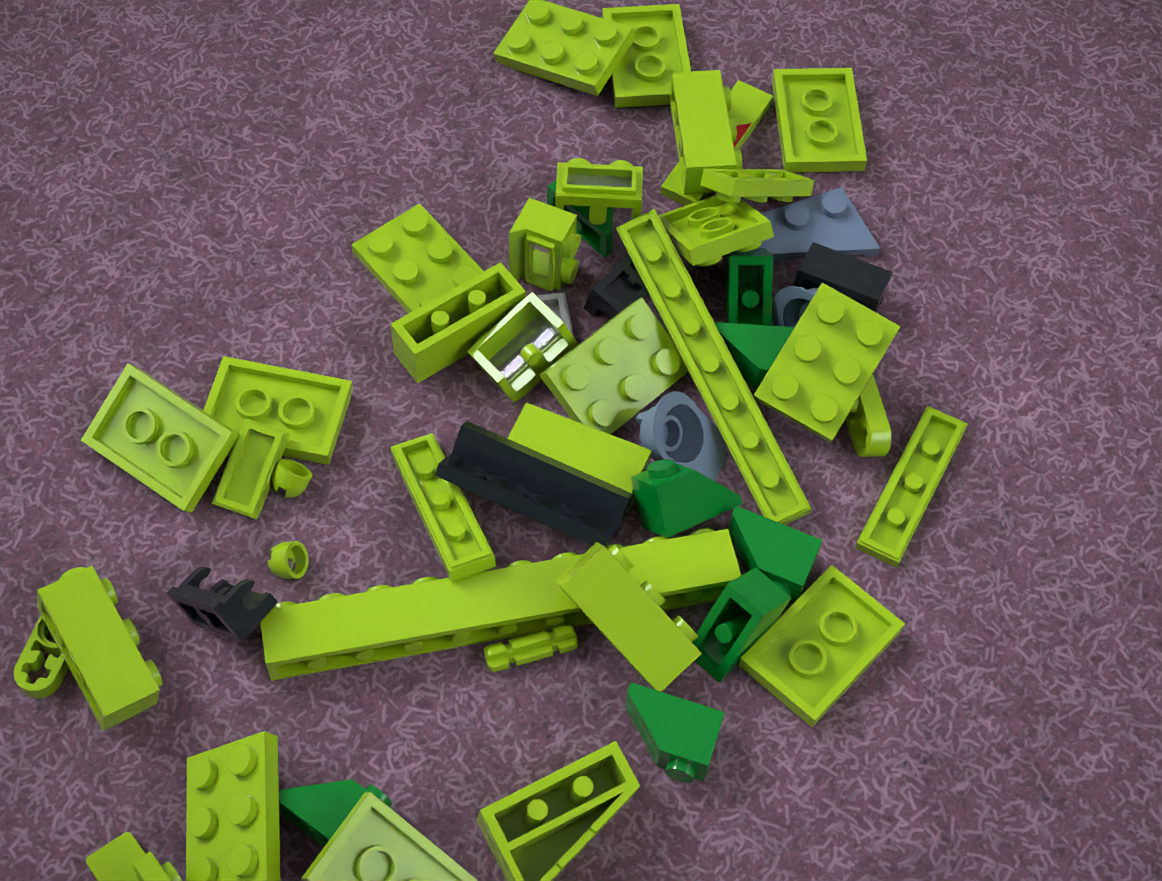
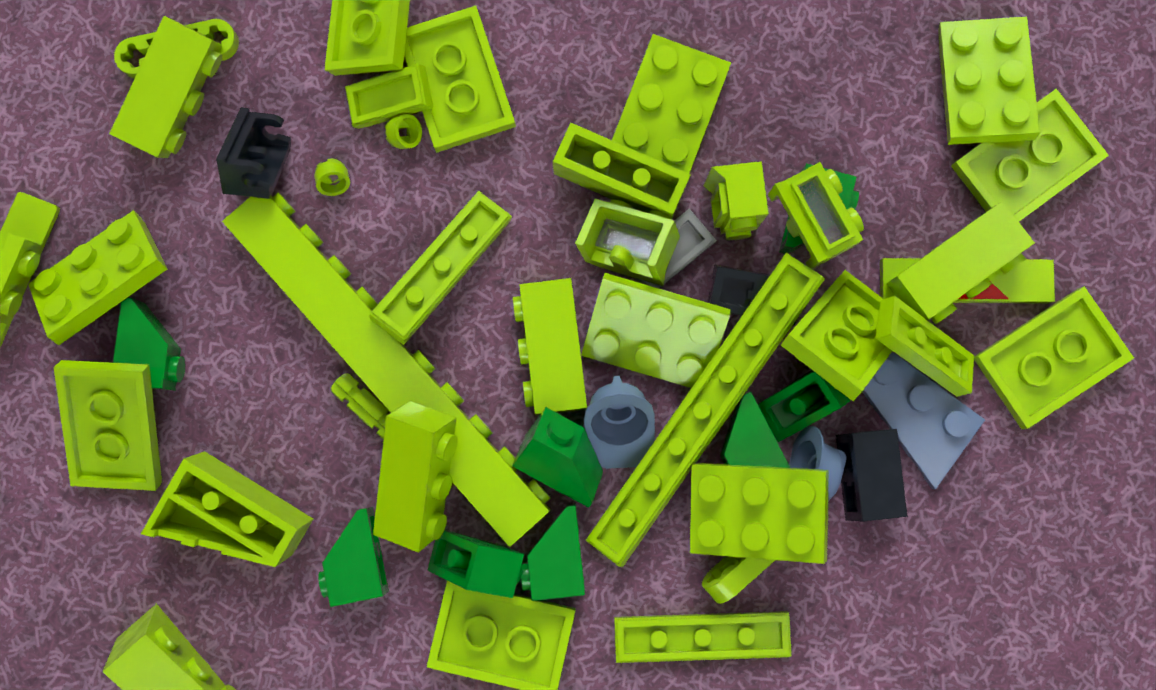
camera: 65 degrees right, 25 degrees up
black fence [435,421,634,548] -> none

